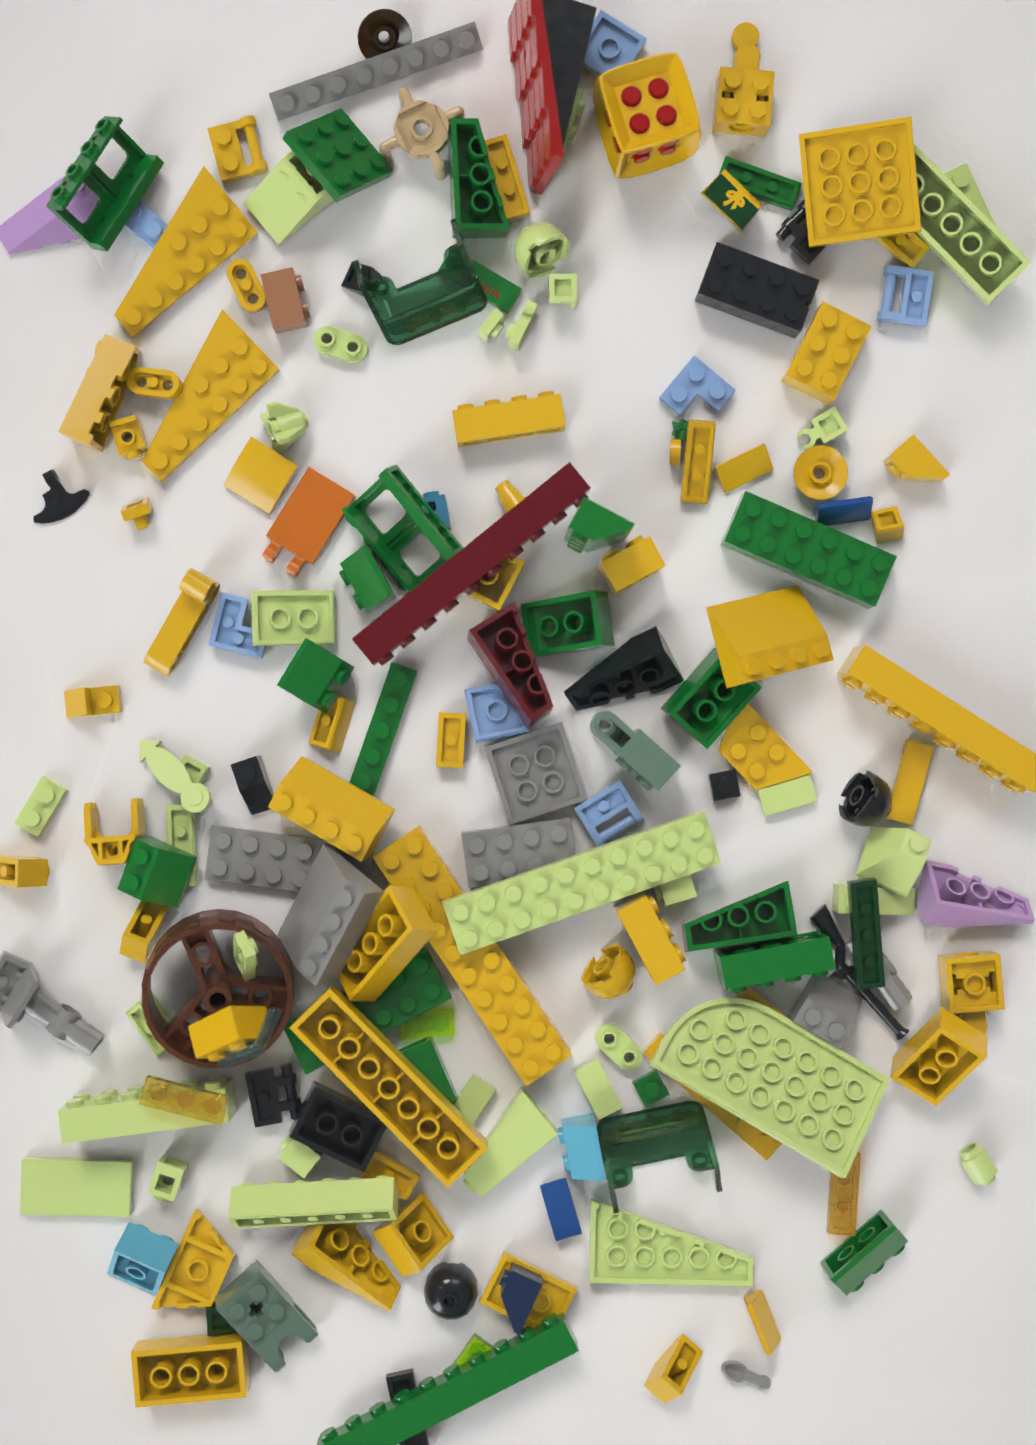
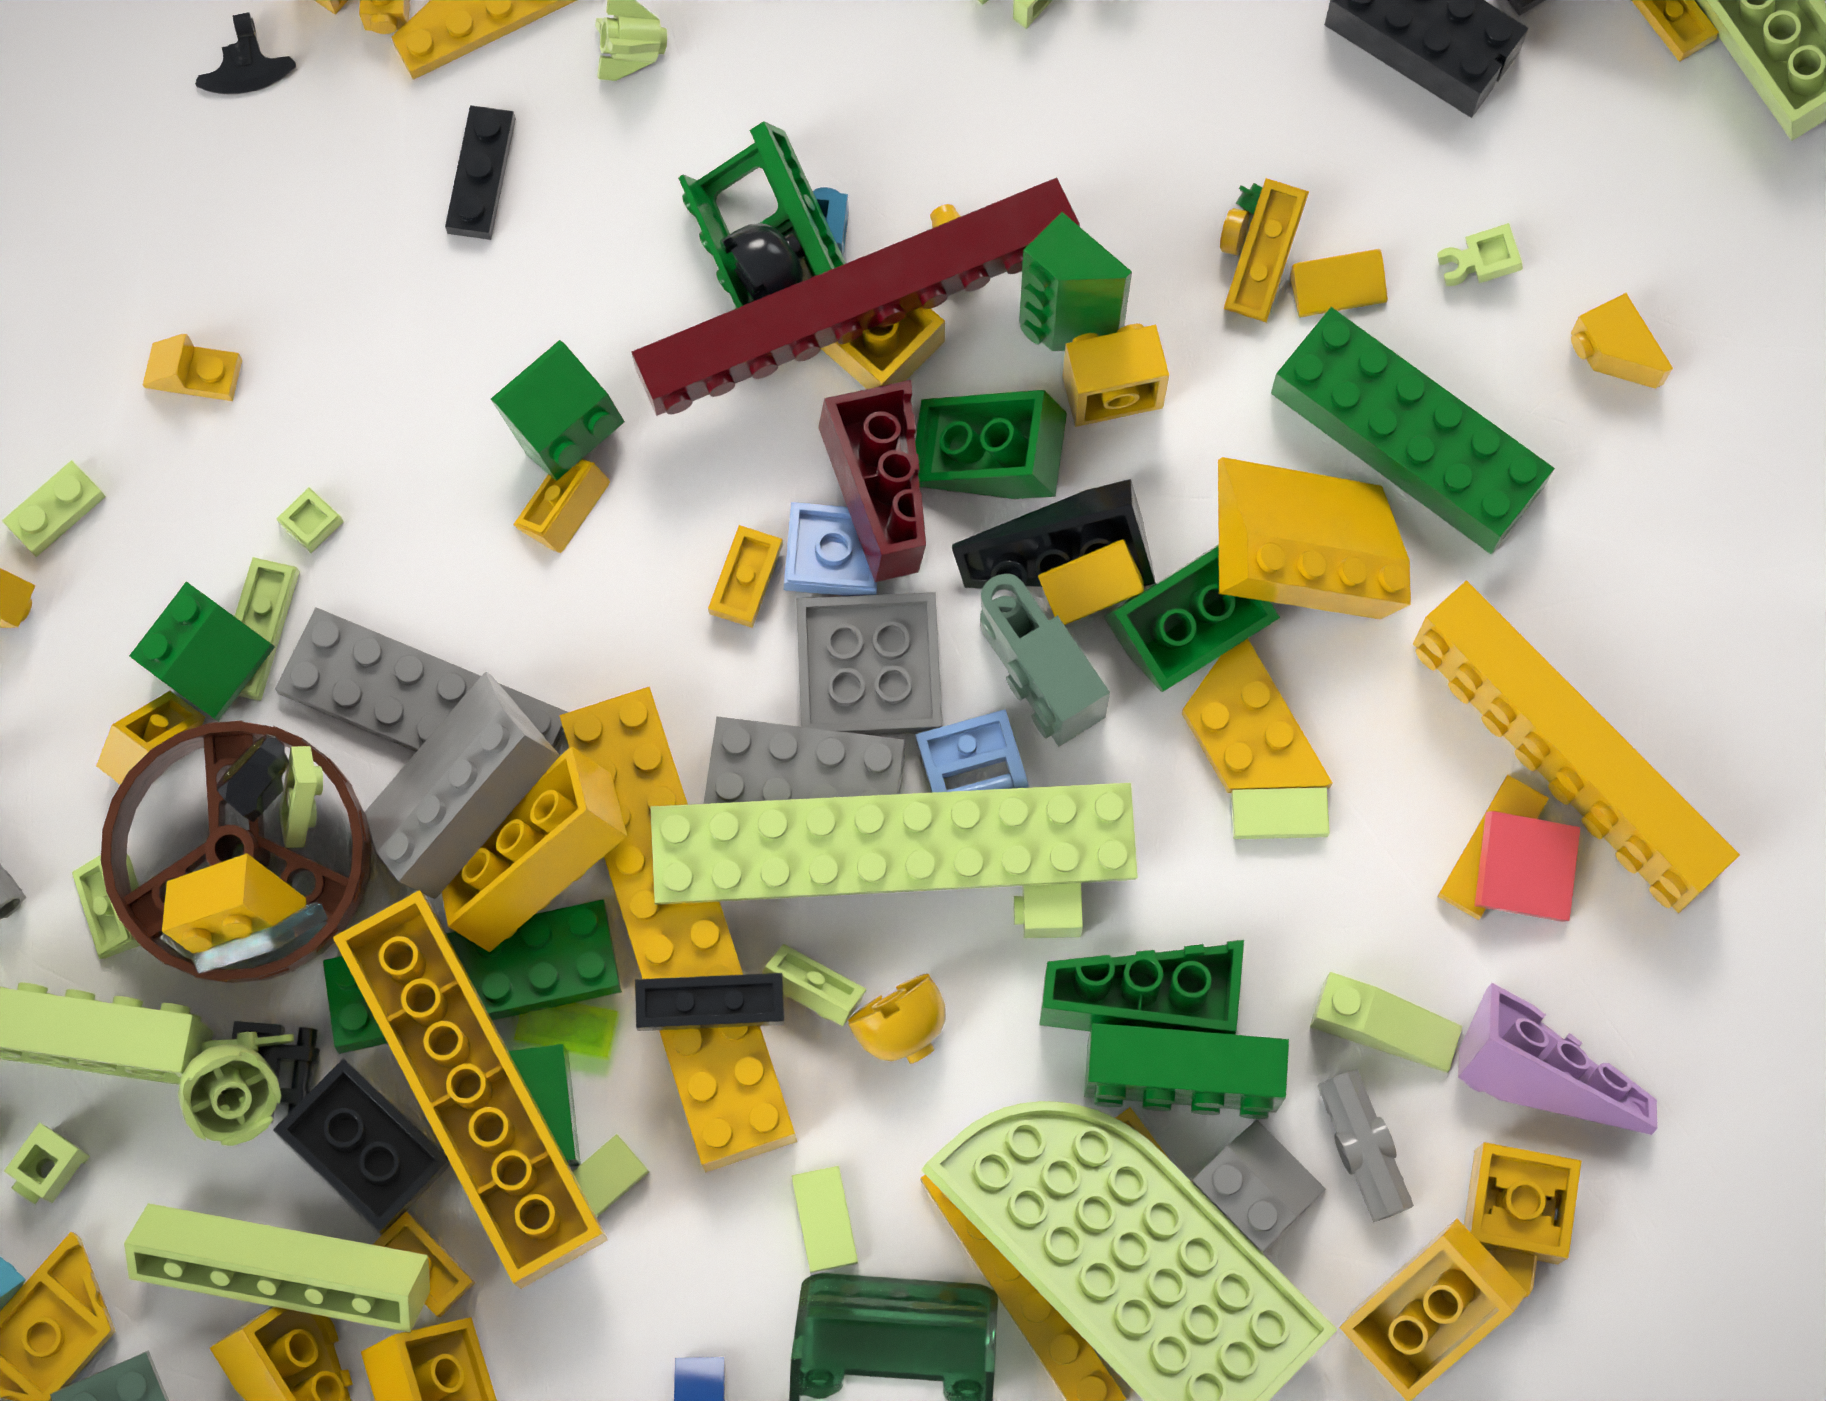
camera: 10 degrees right, 15 degrees down
yellow piece [83,798,146,865] -> none
yellow tile [120,497,153,531] -> none
clear yellow plate [139,1075,230,1125] -> none
yellowish green brick [140,740,211,813] -> none
yellow beam [144,568,220,676] -> none
light blue plate [209,592,266,659] -> none
yellow slope [224,436,298,515] -> none
black slope [230,755,274,815] -> none
yellowish green tile [251,590,335,646] -> none
orange tile [262,467,356,577] -> none
yellow slope [268,756,396,862] -> none
yellowish green brick [278,1134,322,1178] -> none
green slope [339,545,397,613] -> none
green plate [349,662,418,796] -> none
yellow brick [452,391,566,447] -> none
yellowish green slope [463,1086,558,1197] -> none
medium azure slope [557,1113,606,1181] -> none
yellowish green plate [595,1023,643,1070] -> none
yellow brick [613,891,687,985] -> none
green plate [632,1069,670,1107] -> none
light blue plate [659,355,736,416] -> none
black plate [708,769,741,801] -> none
yellow brick [781,301,872,406] -> none
yellow dish [793,445,848,500] -> none
black piece [810,904,909,1040] -> none
blue slope [814,496,873,526] -> none
black cylinder [838,771,892,827] -> none
dark green tile [847,877,885,990] -> none
yellowish green slope [855,827,932,897] -> none
yellow slope [870,506,905,544] -> none
light blue plate [876,265,935,328] -> none
none -> yellowish green cylinder [178,1044,281,1146]
none -> yellowish green piece [201,1032,294,1052]
none -> black rock [216,734,289,822]
none -> black plate [445,105,516,240]
none -> black plate [635,973,785,1031]
none -> black cylinder [720,223,806,301]
none -> yellowish green plate [762,944,866,1026]
none -> yellow slope [1038,539,1144,625]
none -> coral tile [1475,811,1581,922]

